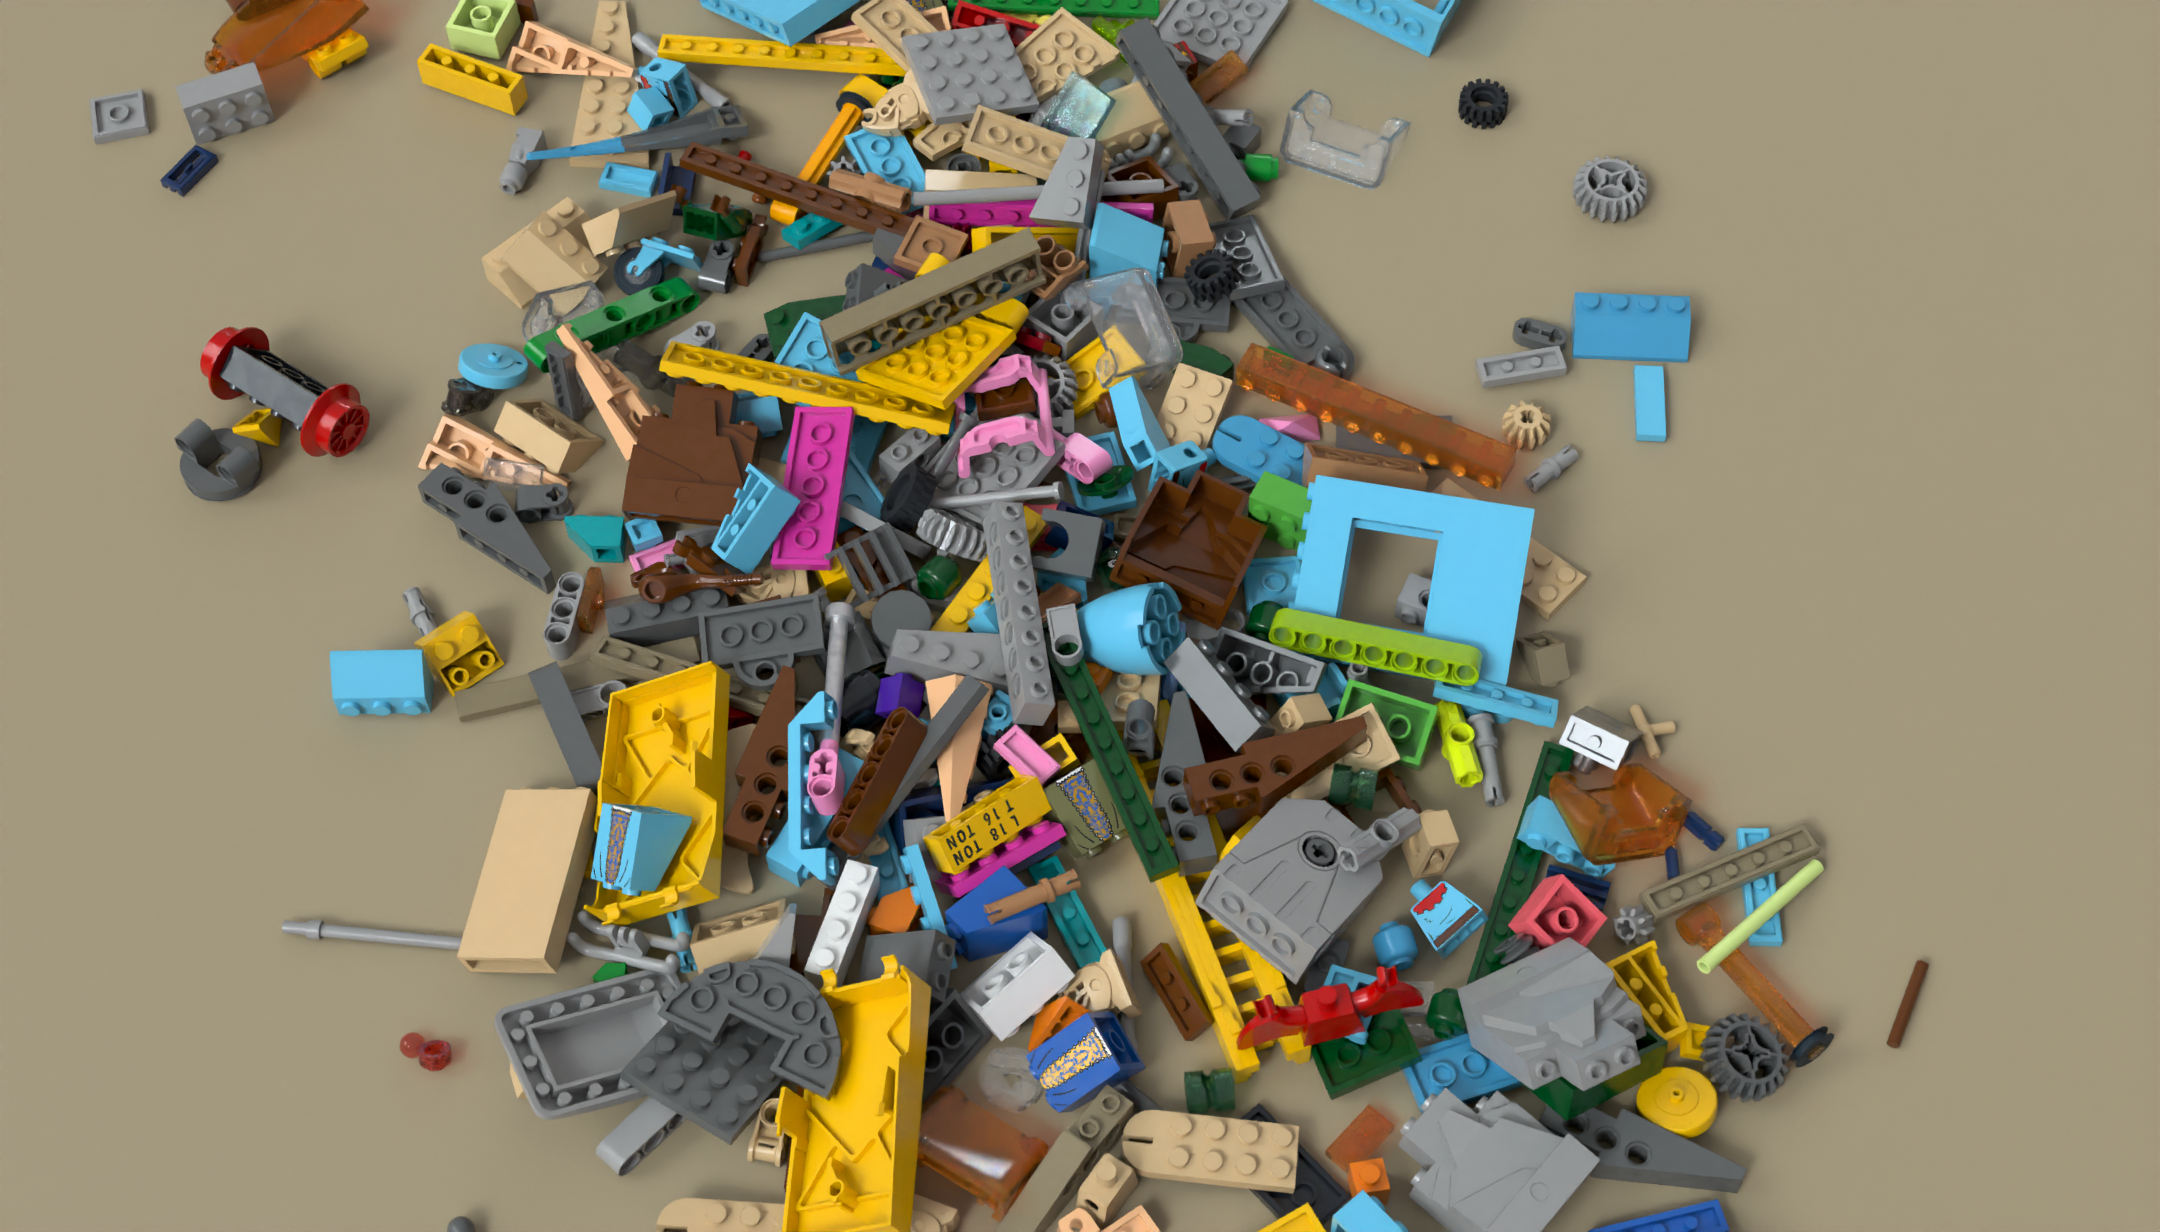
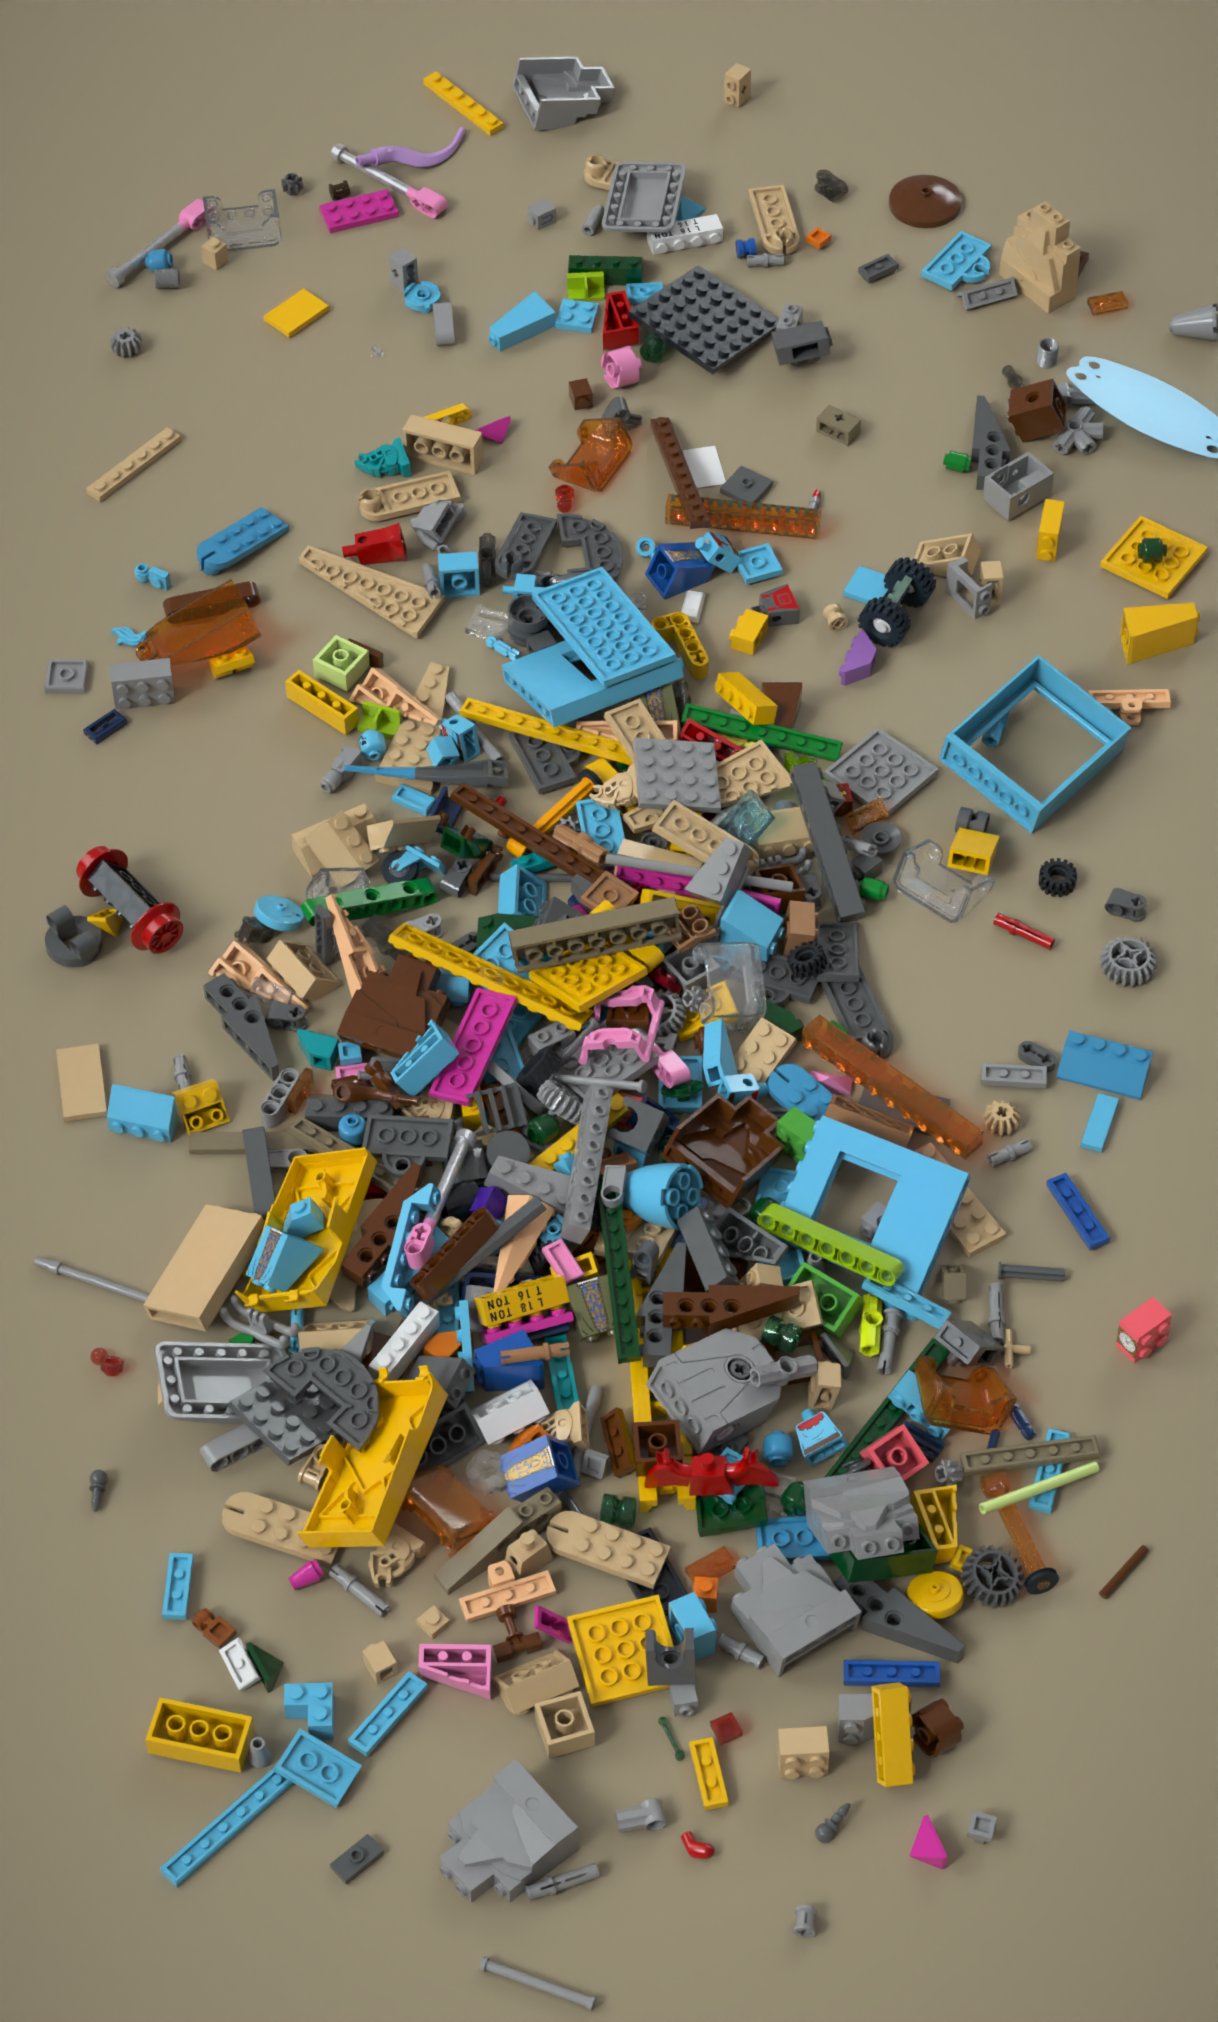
camera: 15 degrees right, 5 degrees down
none -> tan tile [56,1043,107,1122]
none -> medium azure piece [111,627,152,647]
none -> medium azure slope [283,1197,324,1238]
none -> dark azure head [338,1114,366,1146]
none -> lime panel [357,701,402,740]
none -> medium azure head [358,730,386,761]
none -> medium azure slope [498,864,547,916]
none -> dark grey plate [509,732,581,794]
none -> light grey tile [581,1449,610,1479]
none -> reddish brown brick [633,1420,683,1477]
none -> light grey gear [682,986,709,1013]
none -> flat silver slope [821,1333,855,1380]
none -> dark grey dish [860,821,902,854]
none -> yellow brick [947,827,1000,875]
none -> dark grey wheel [955,807,990,833]
none -> light grey pin [988,1282,1006,1345]
none -> red pin [993,913,1055,950]
none -> dark grey axle [998,1262,1065,1282]
none -> blue plate [1046,1173,1110,1250]
none -> dark grey piece [1105,888,1147,922]
none -> coral brick [1116,1297,1172,1363]

